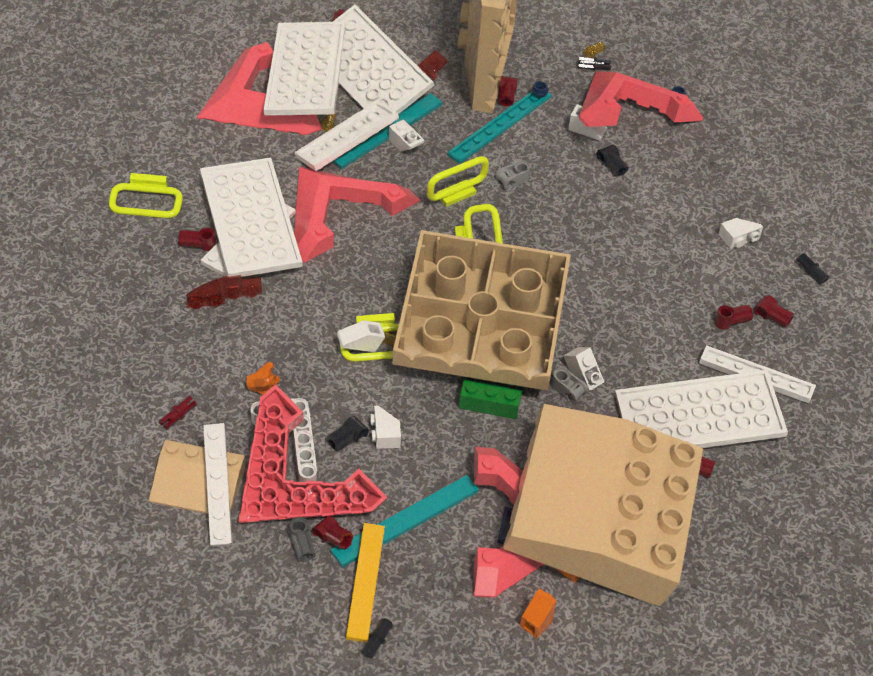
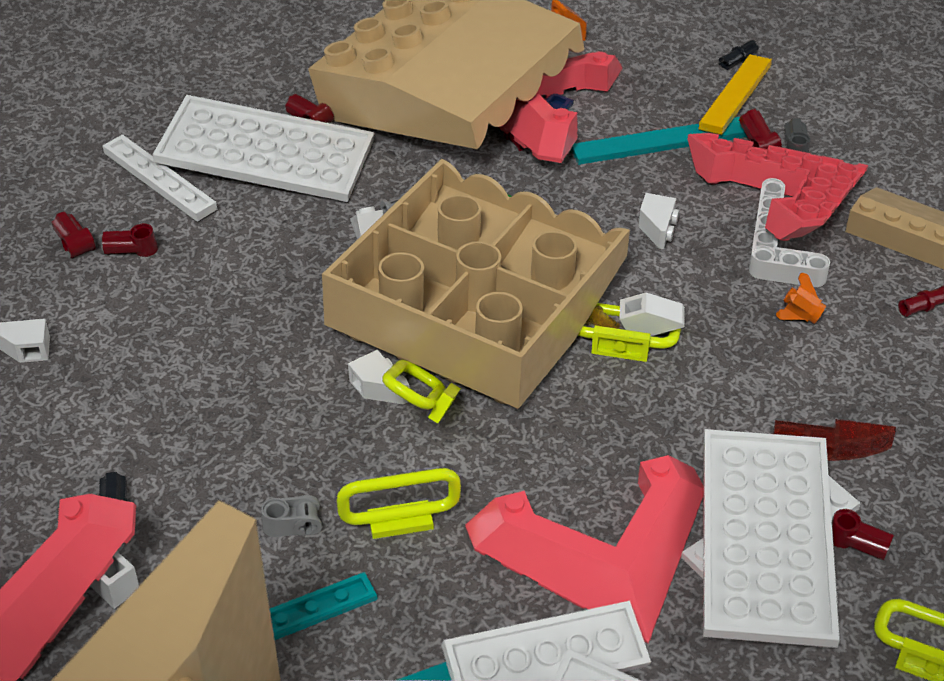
camera: 155 degrees left, 5 degrees down
white plate [204,423,232,547] -> none
black piece [327,416,369,451] -> none
white slope [389,120,424,151] -> none

